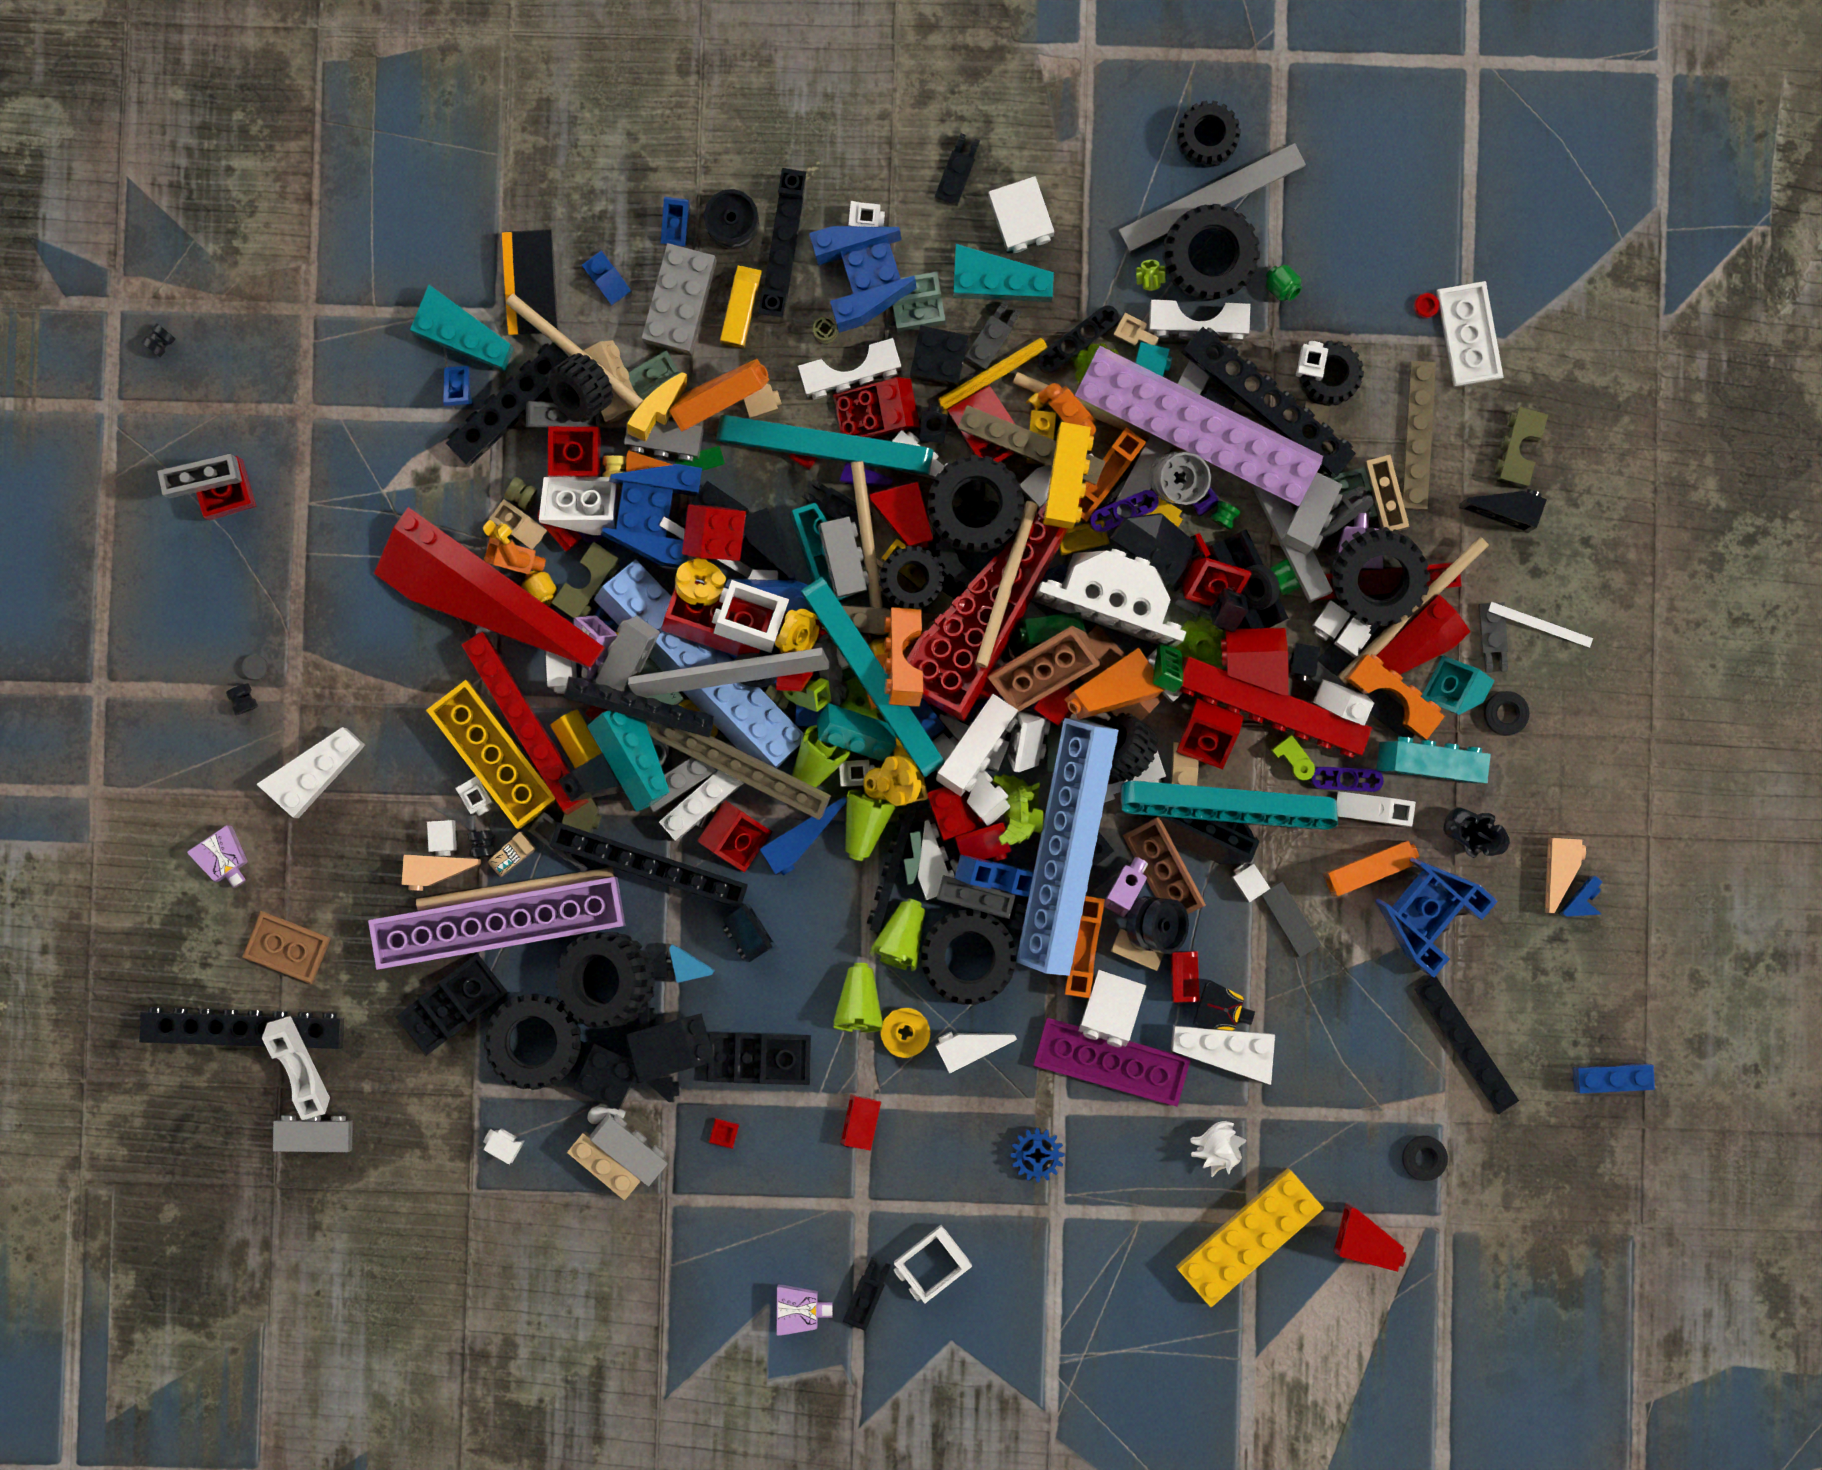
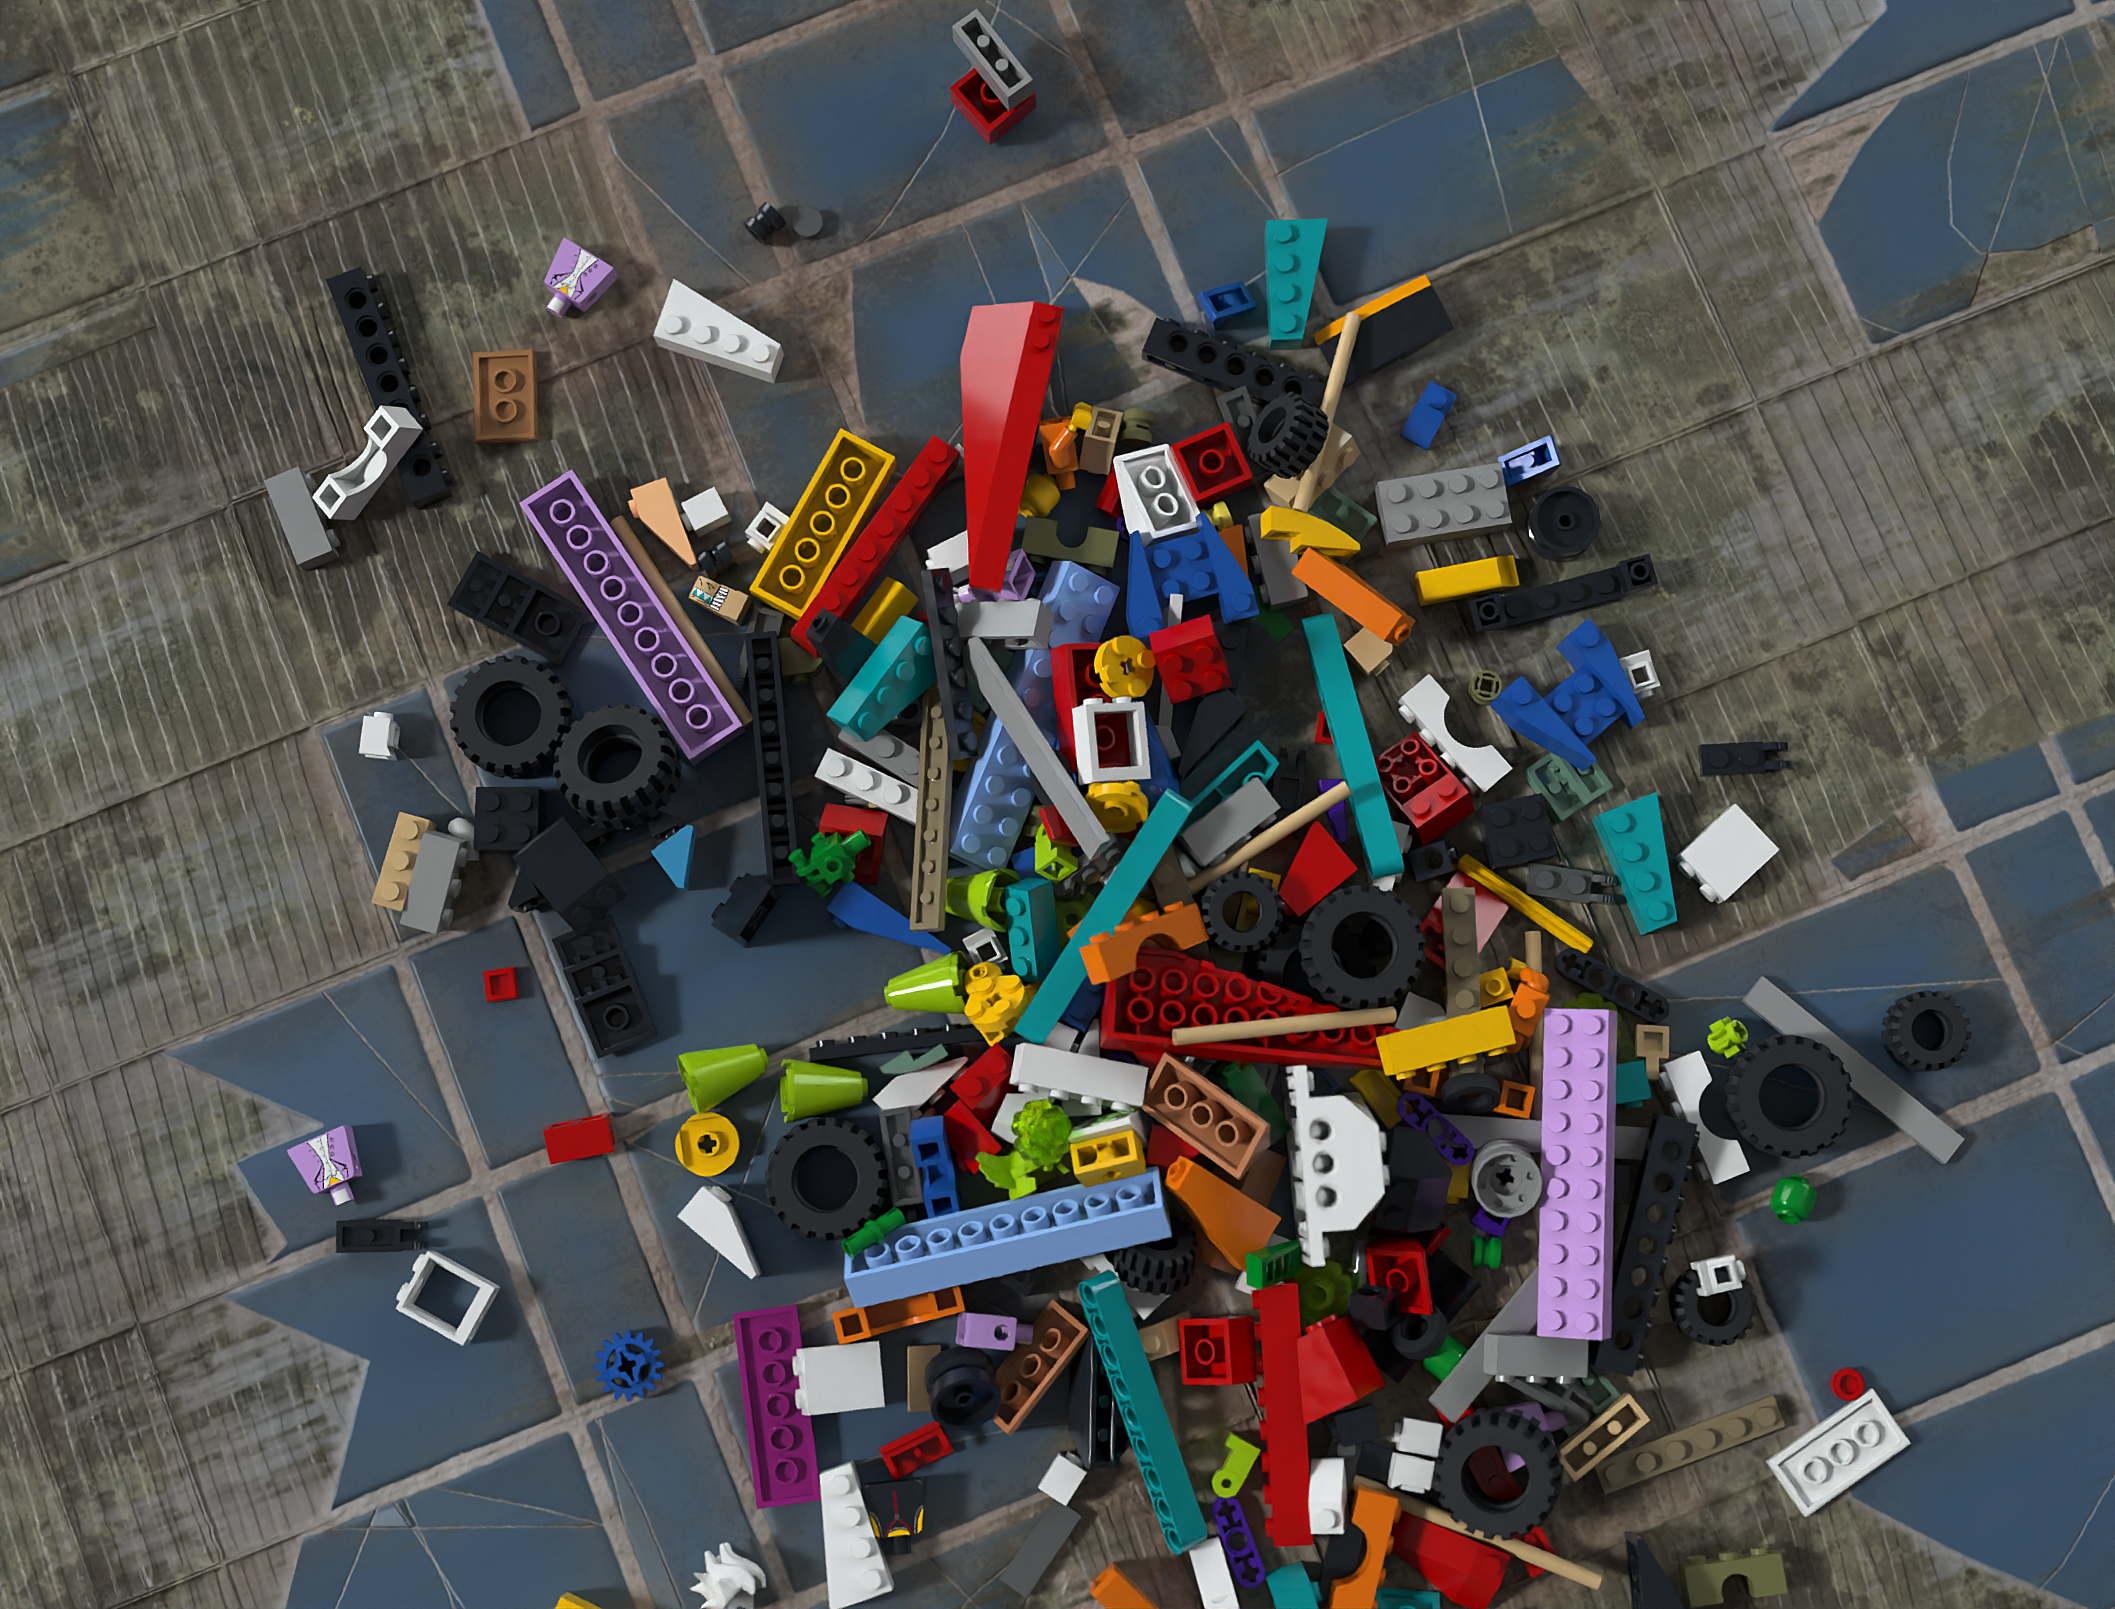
camera: 65 degrees right, 5 degrees down
none -> green piece [788,829,871,898]
none -> green pin [841,1207,906,1259]
none -> clear neon green plant [1011,1099,1072,1167]
none -> yellow brick [1070,1129,1147,1188]
none -> black tyre [1441,1073,1500,1116]

